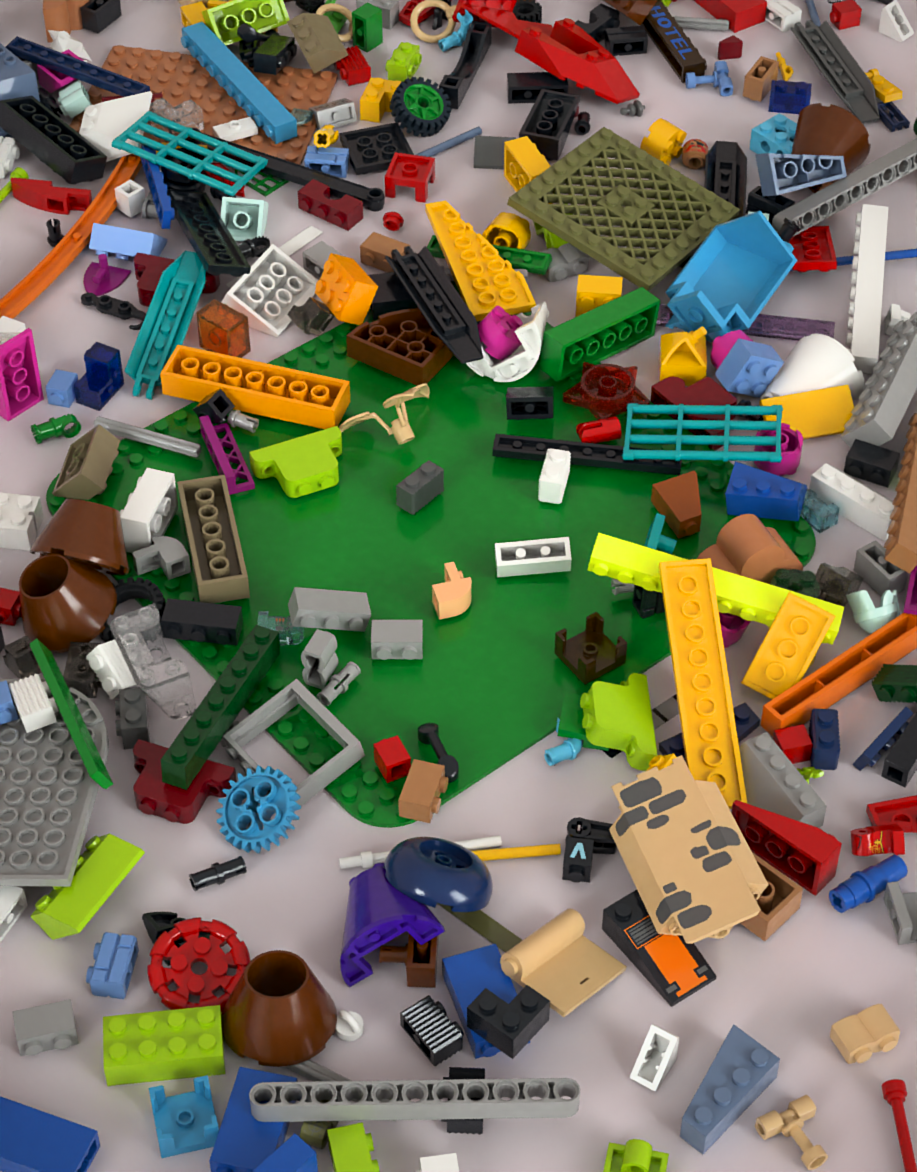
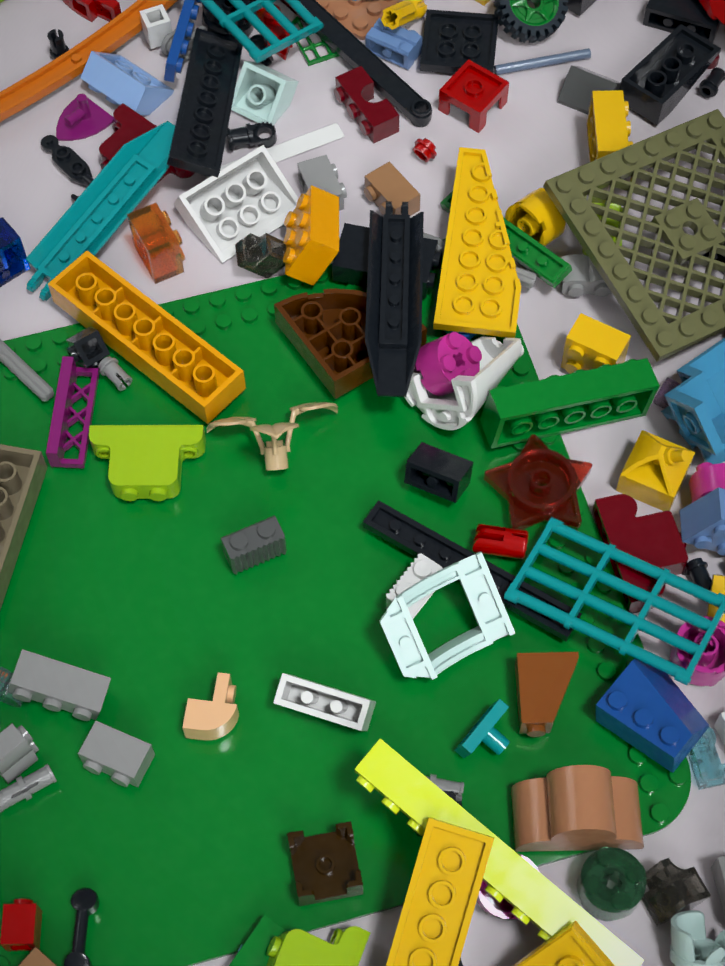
camera: 25 degrees right, 15 degrees up
none -> light aqua wedge [379,552,515,680]

